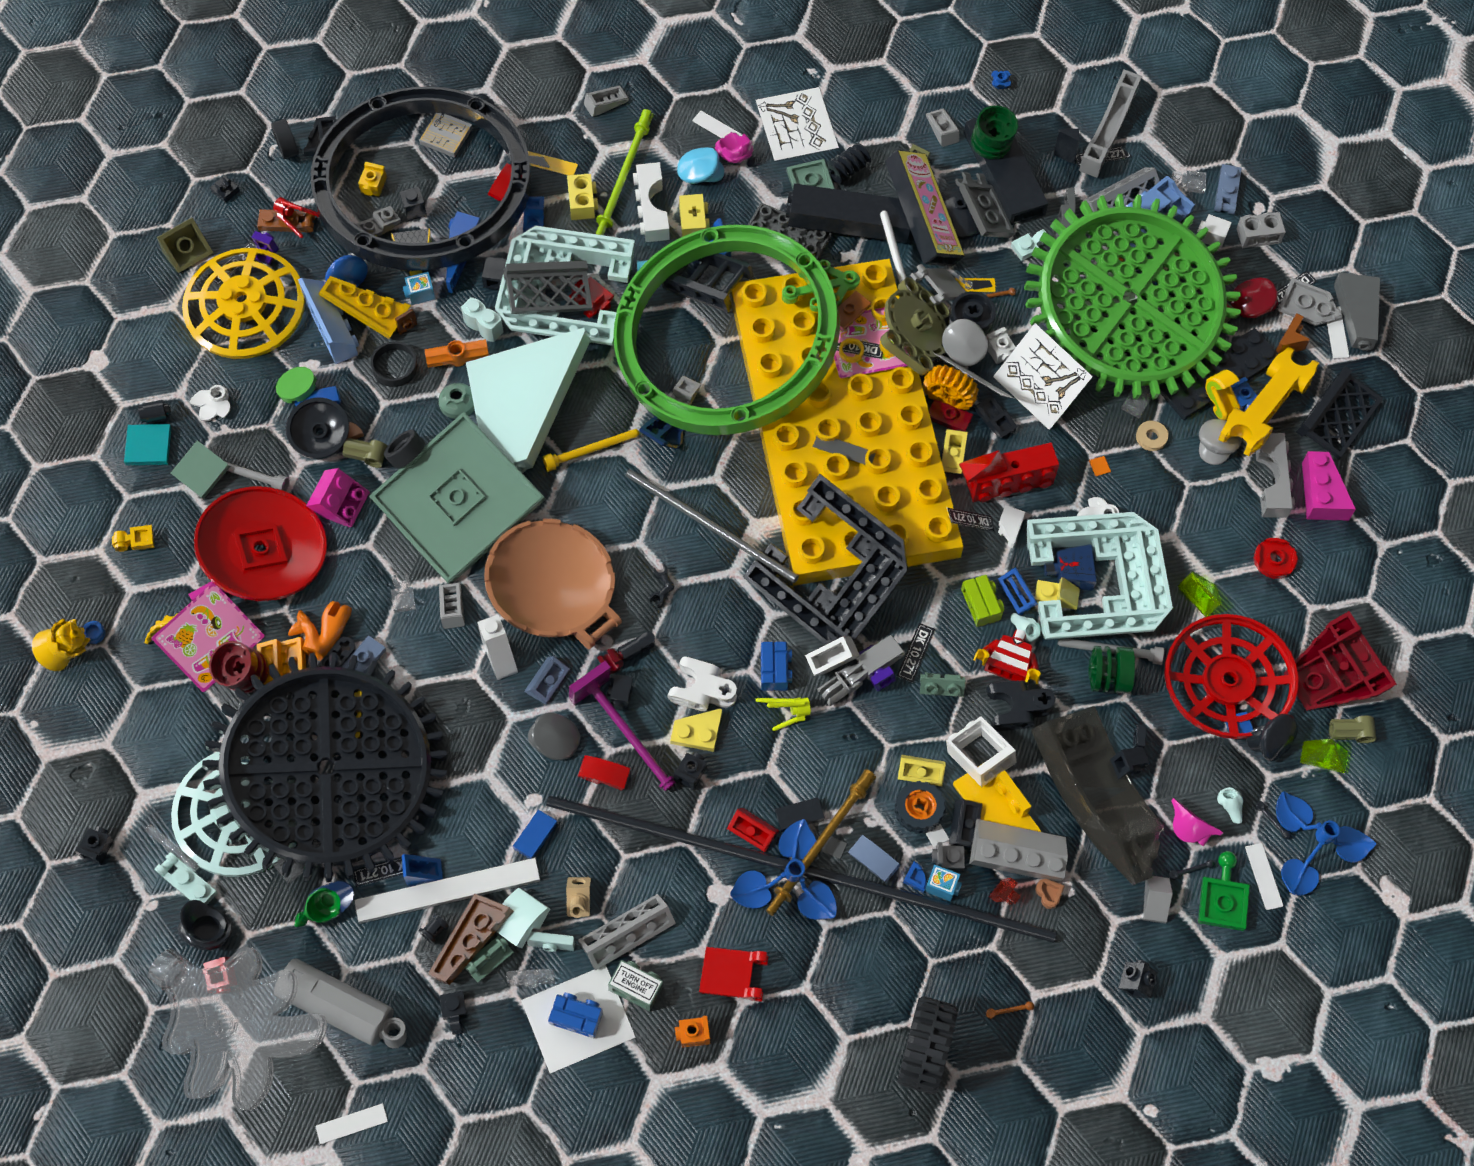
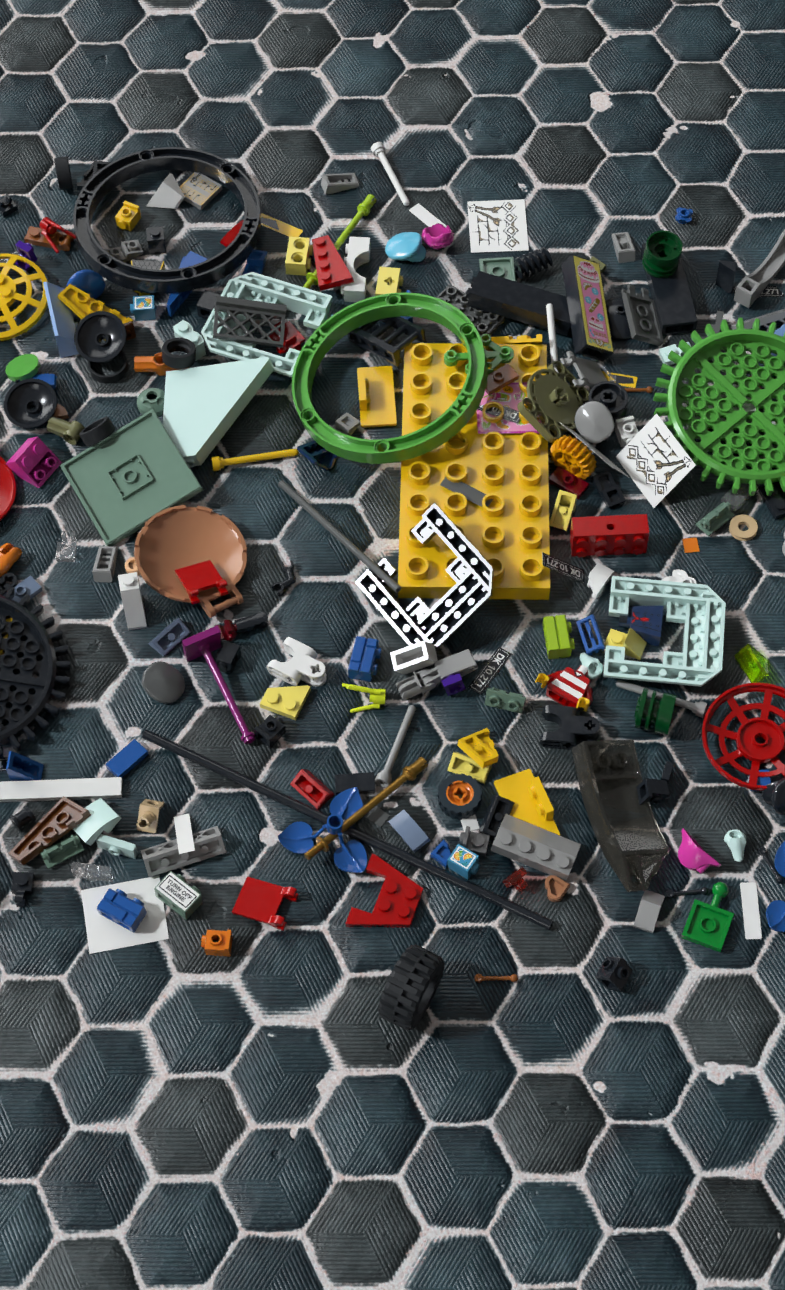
camera: 15 degrees right, 5 degrees down
red slope [578,755,630,790] -> none
white window [946,717,1017,787] -> none
red slope [959,450,1007,483] -> none
none -> black dish [74,311,127,363]
none -> light nougat tile [125,557,140,575]
none -> white slope [146,173,185,209]
none -> black tyre [162,338,196,369]
none -> white sticker [174,814,195,854]
none -> red flag [175,560,228,604]
none -> wing [312,235,354,291]
none -> red wing [345,854,423,928]
none -> yellow bracket [357,366,397,428]
none -> white piece [371,142,410,206]
none -> light grey piece [375,705,416,788]
none -> yellow wing [457,728,499,768]
none -> yellow wing [491,334,542,344]
none -> sand green hinge [695,502,735,536]

